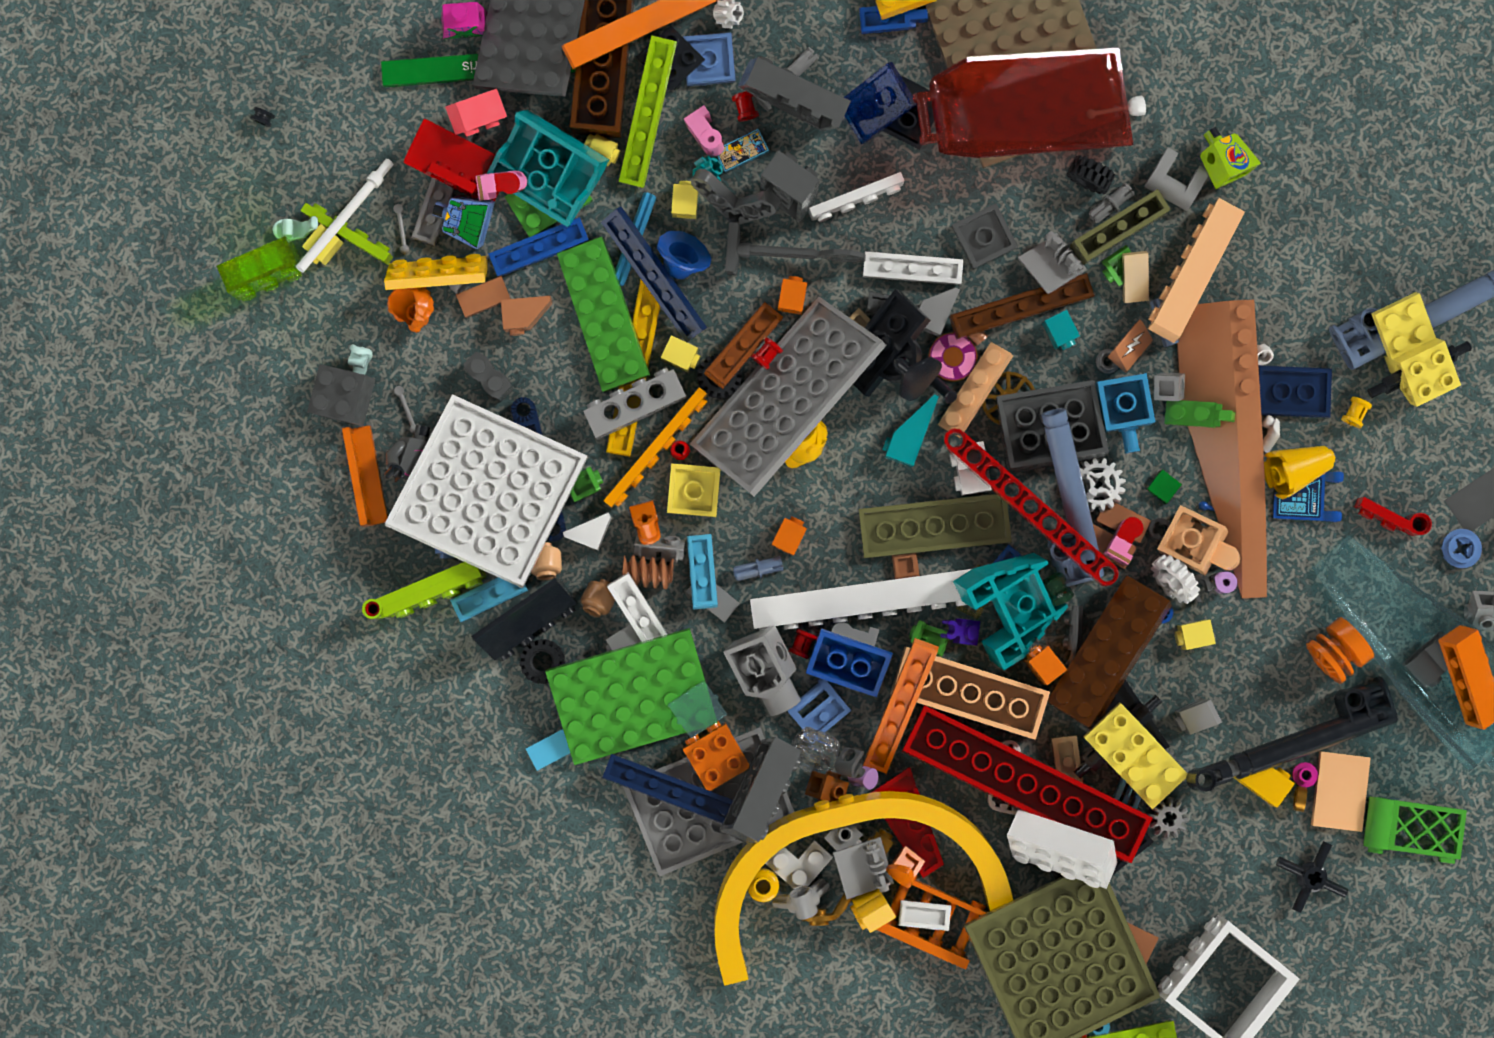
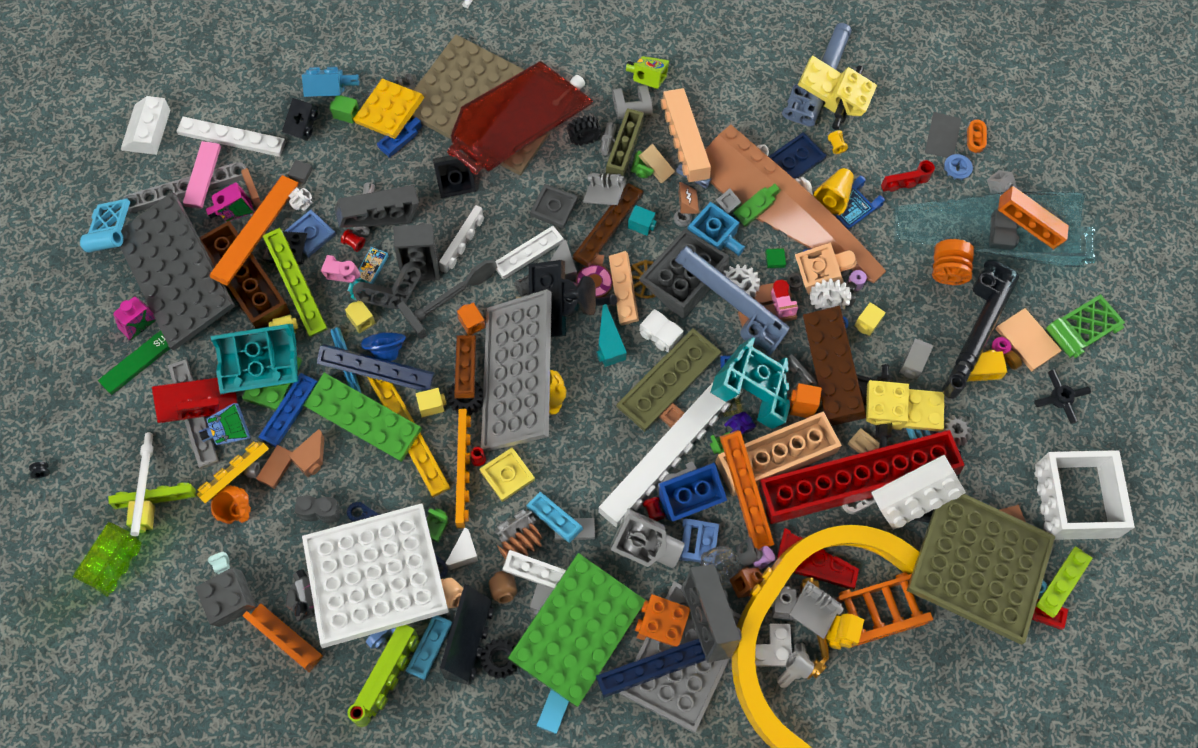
camera: 45 degrees left, 20 degrees down
light aqua piece [272,216,318,241] -> none
light grey hinge [393,204,409,254] -> none
light grey hinge [394,386,416,434] -> none
coral brick [445,89,507,137] -> none
leg [476,171,527,201] -> none
light grey brick [583,368,687,440] -> none
orange piece [629,500,661,545] -> none
clear light blue piece [668,680,727,738] -> none
sand blue axle [733,555,784,581] -> none
yellow head [747,868,779,903] -> none
red bush [751,337,783,370] -> none
orange brick [772,516,807,556] -> none
clear blue tile [844,62,917,144] -> none
orange tile [886,846,925,888] -> none
white tile [898,900,951,931] -> none
red beam [944,428,1119,586] -> none
clear green wheel [1042,572,1074,606] -> none

